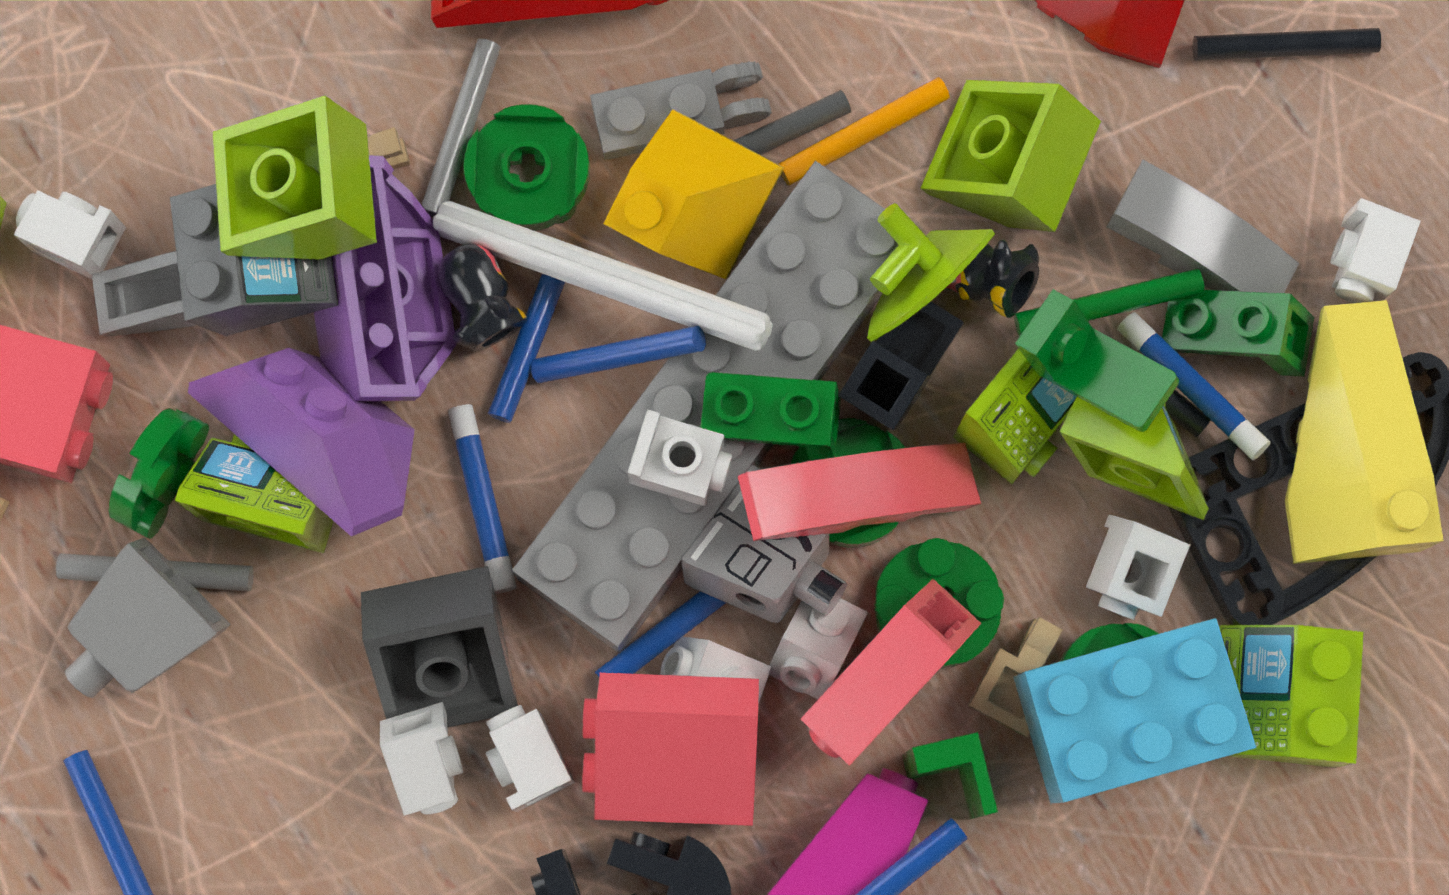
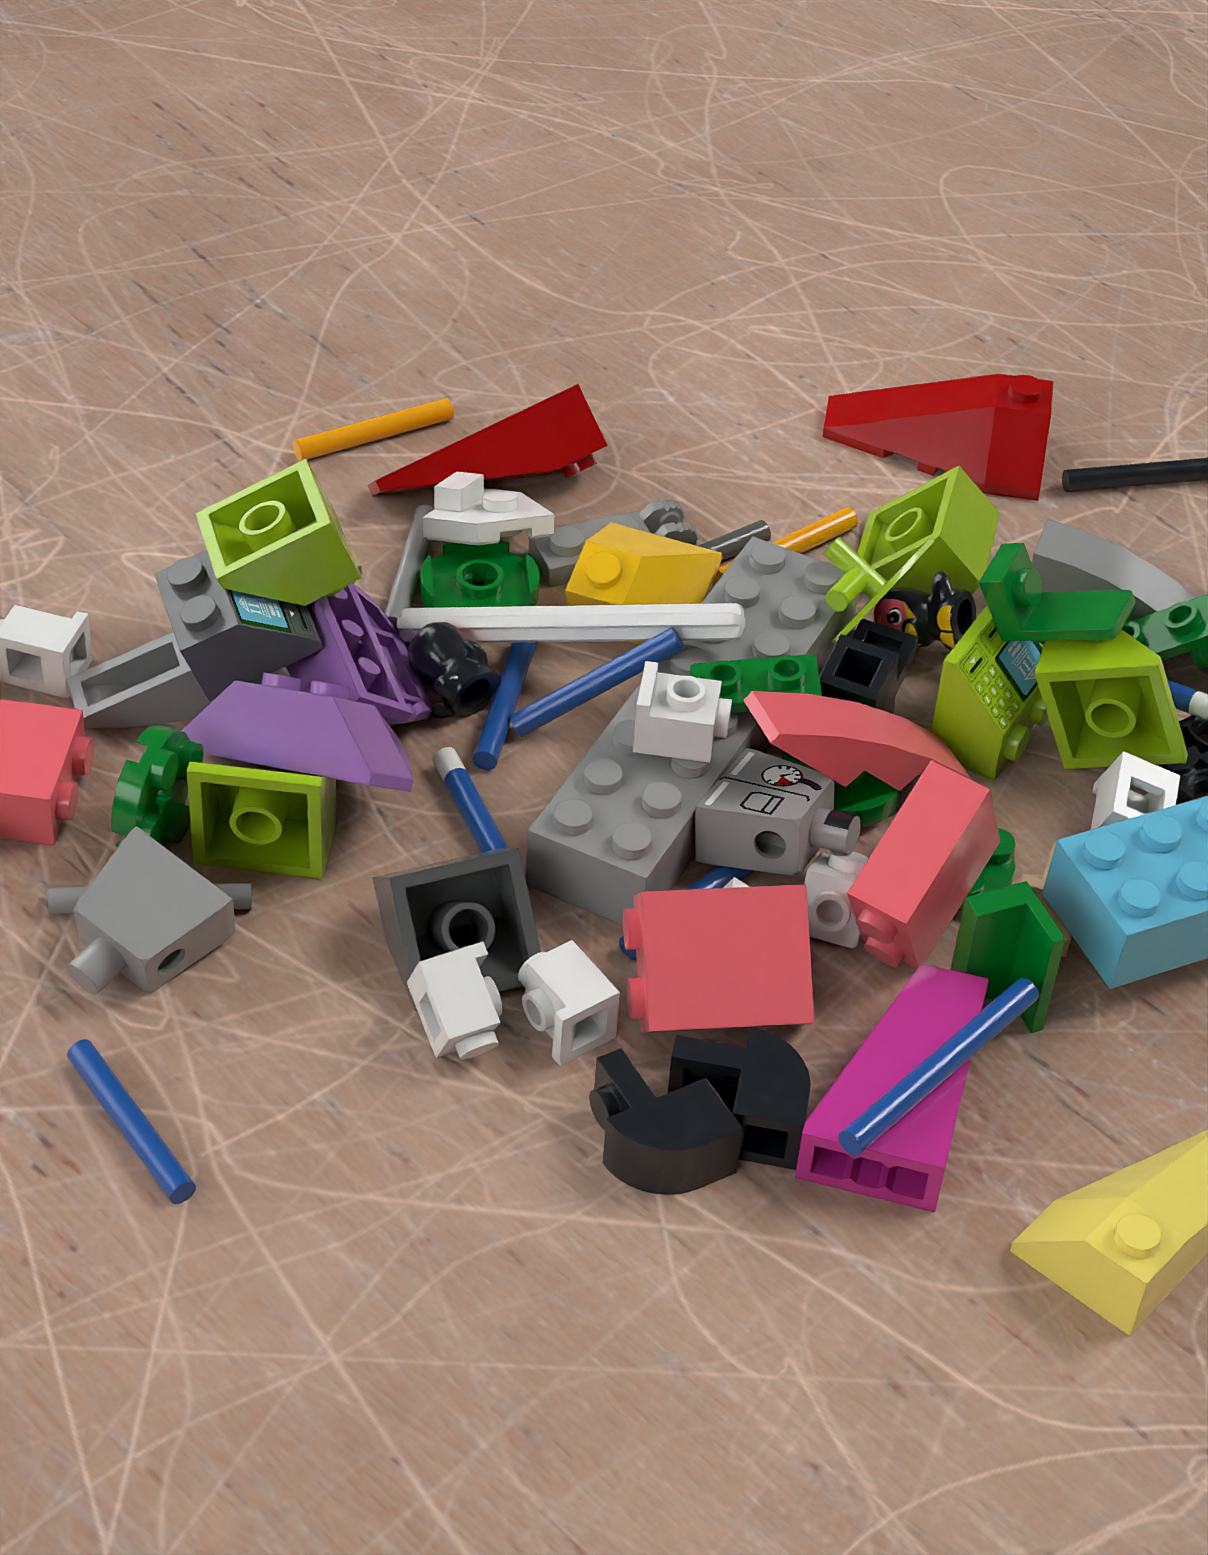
camera: 10 degrees left, 35 degrees down
none -> white plate [423,472,554,545]

